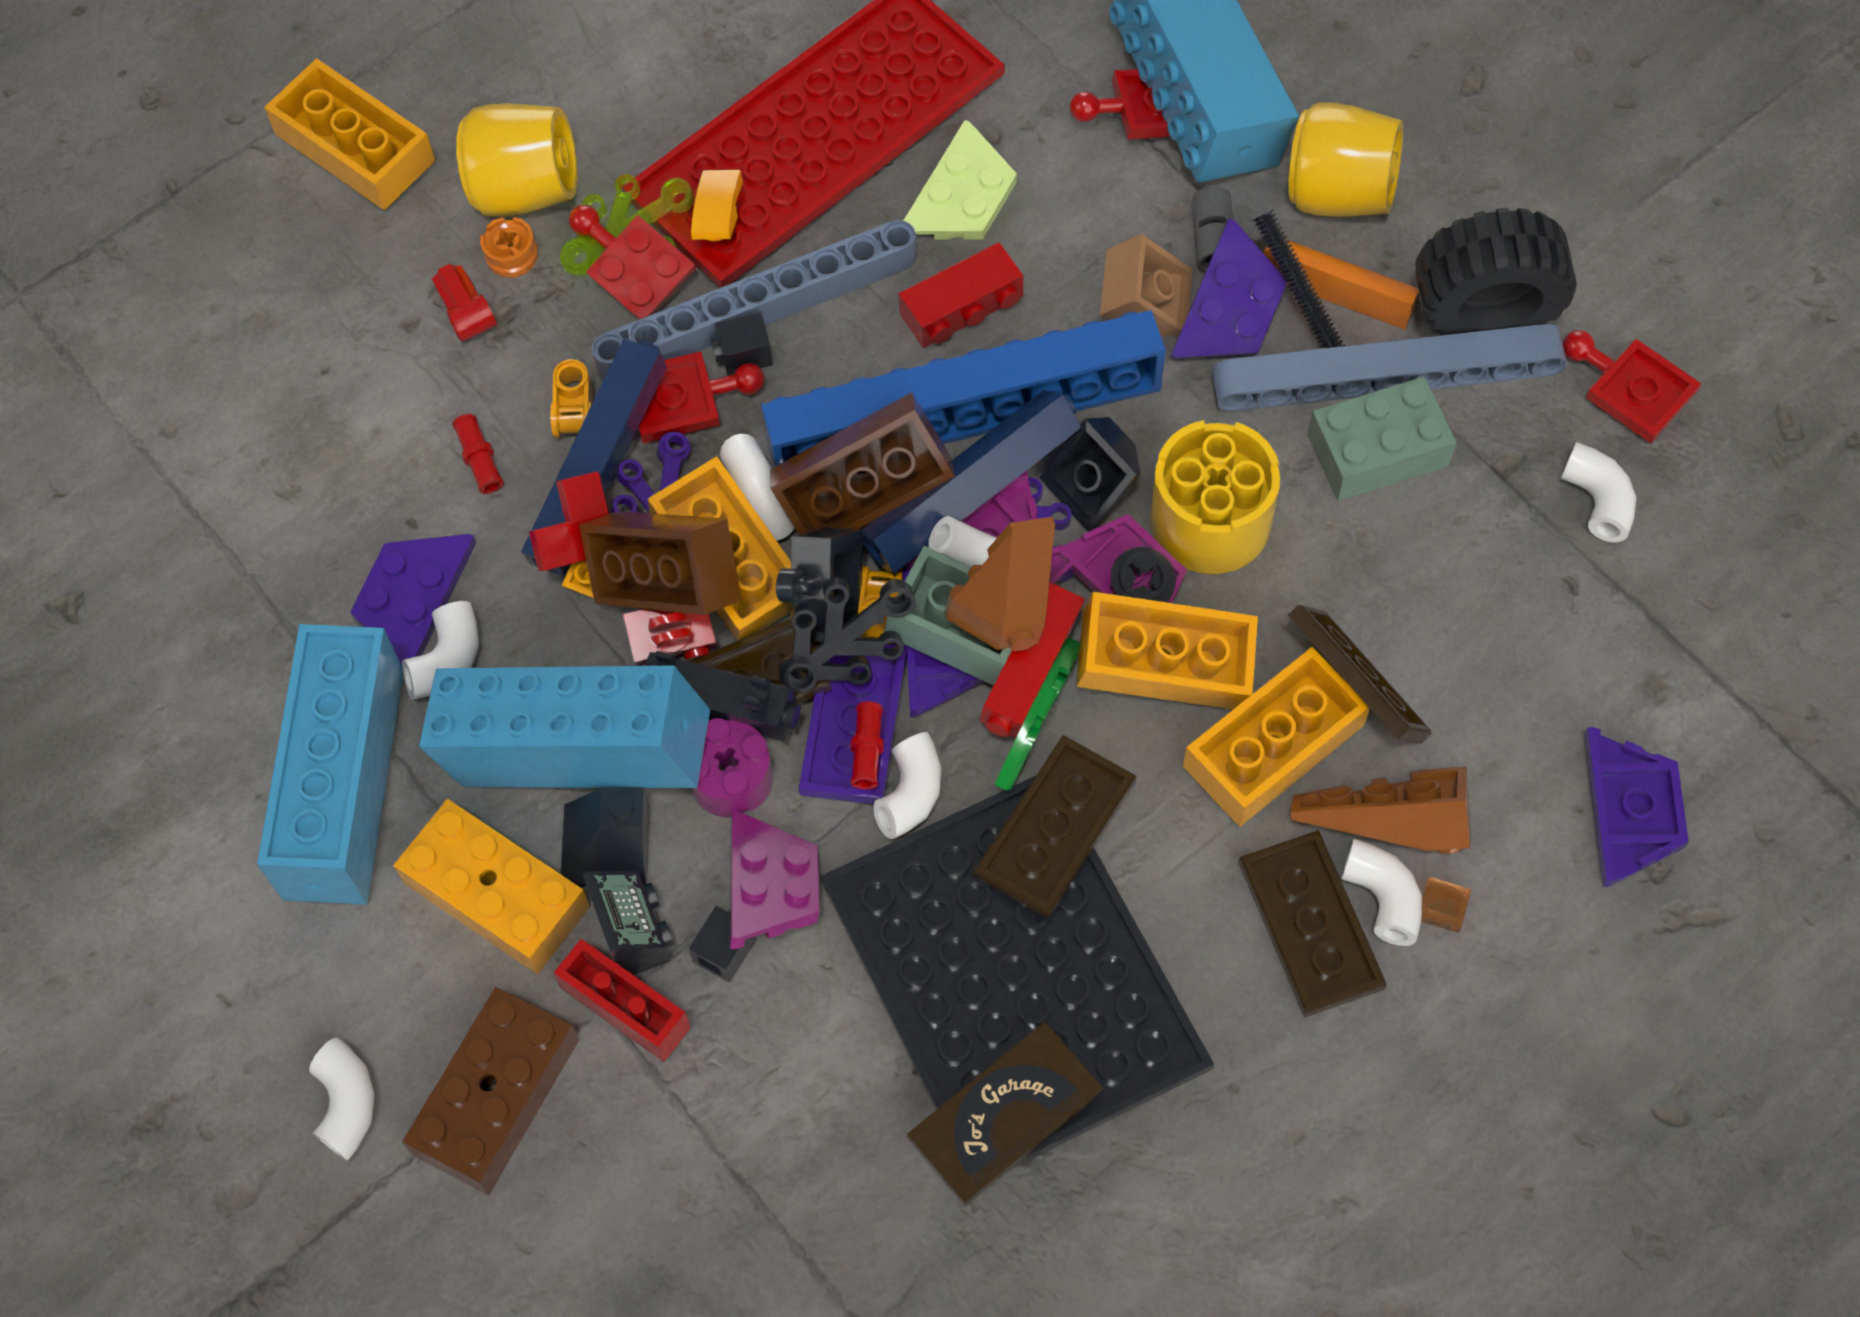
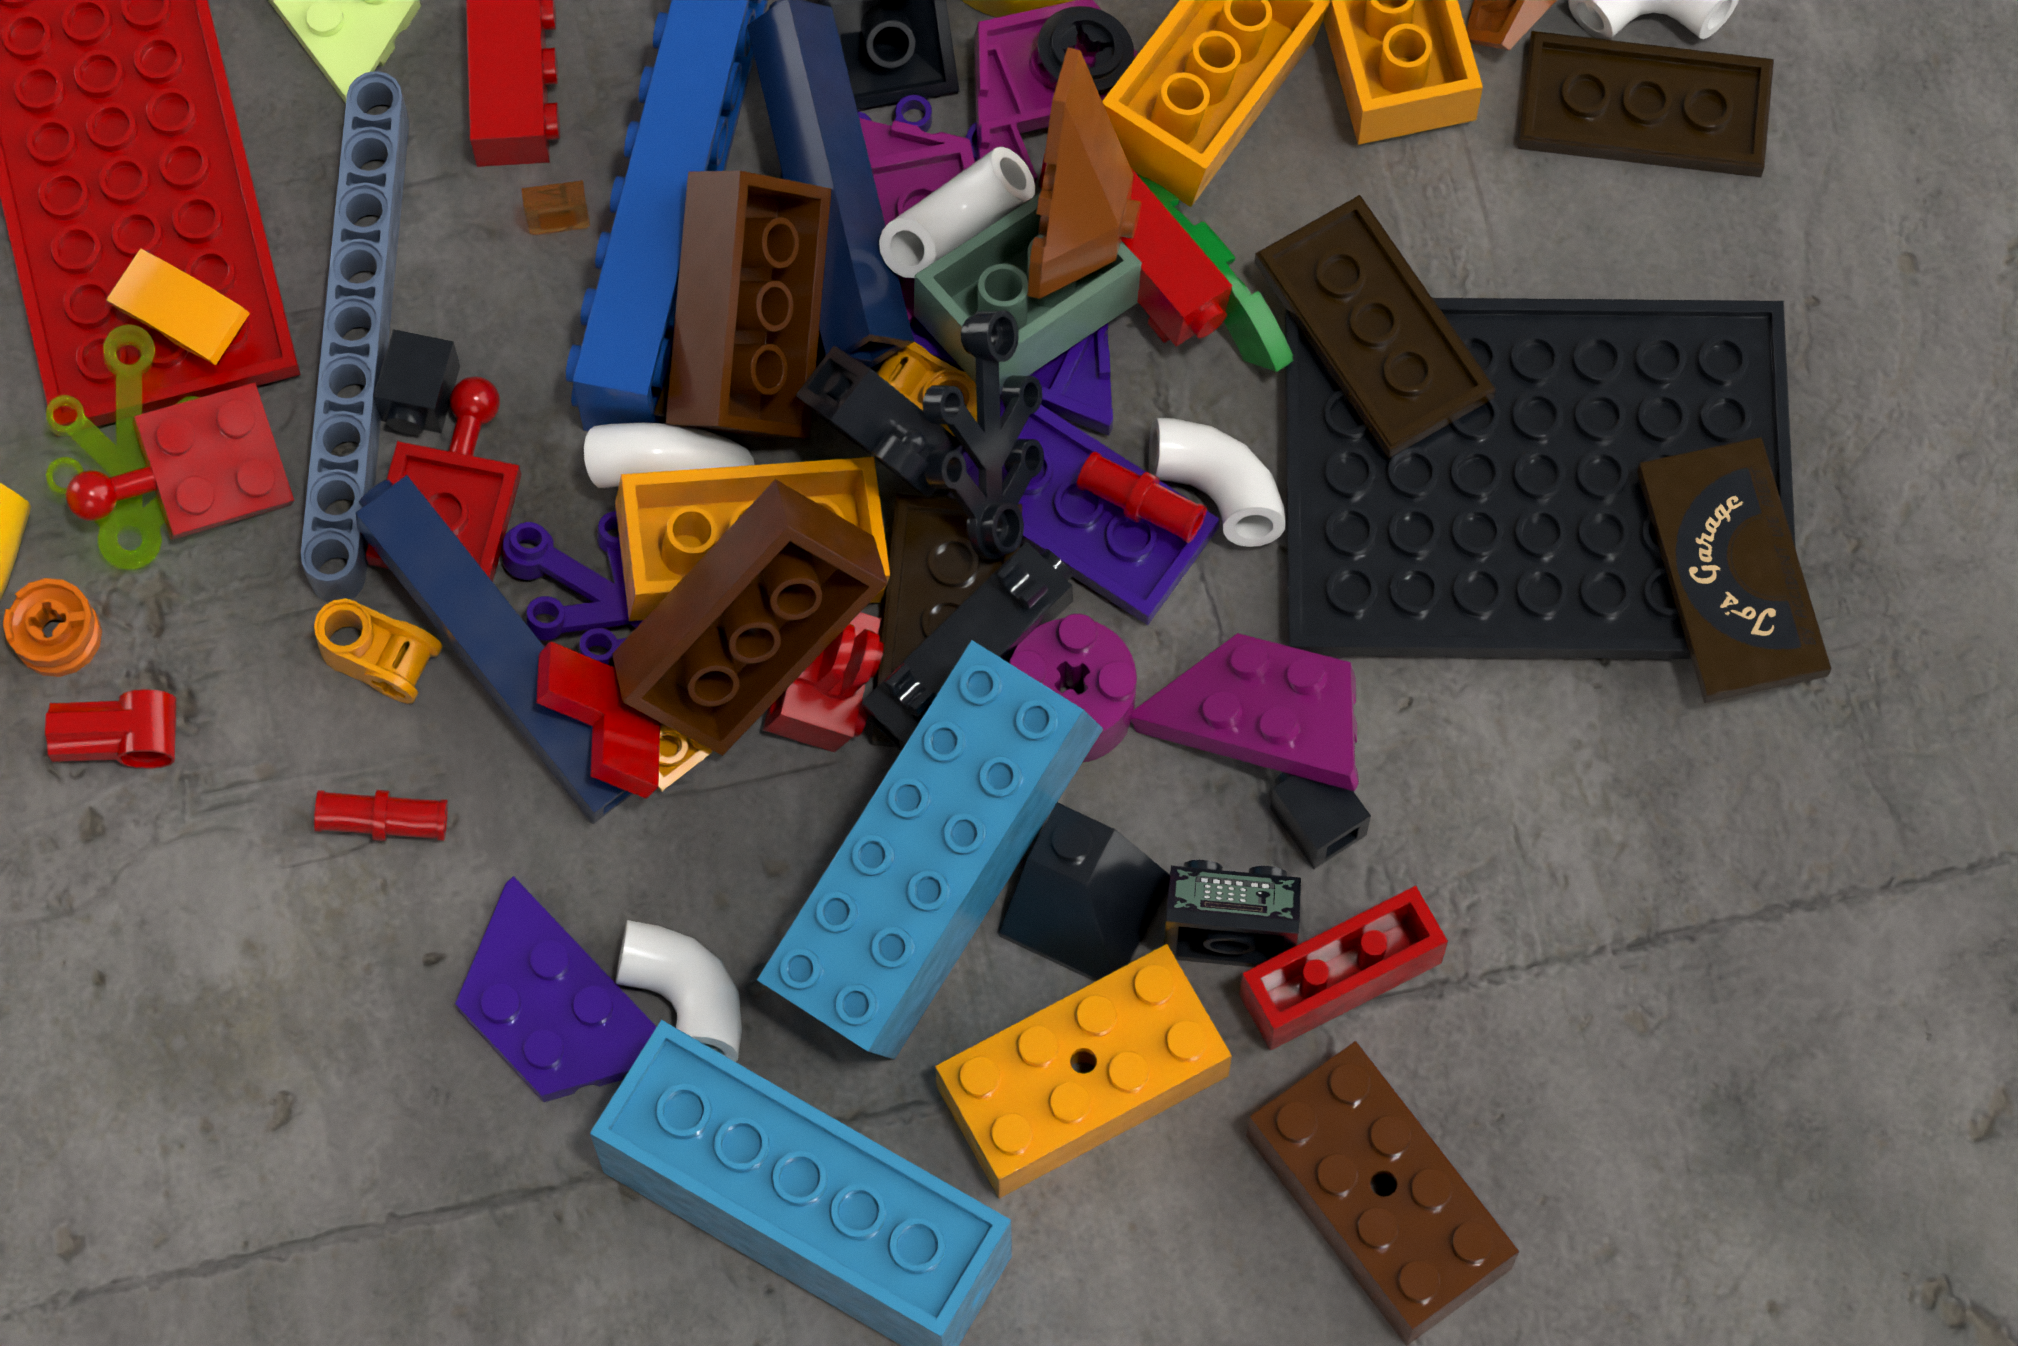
camera: 65 degrees left, 5 degrees up
none -> clear orange tile [521,180,591,235]

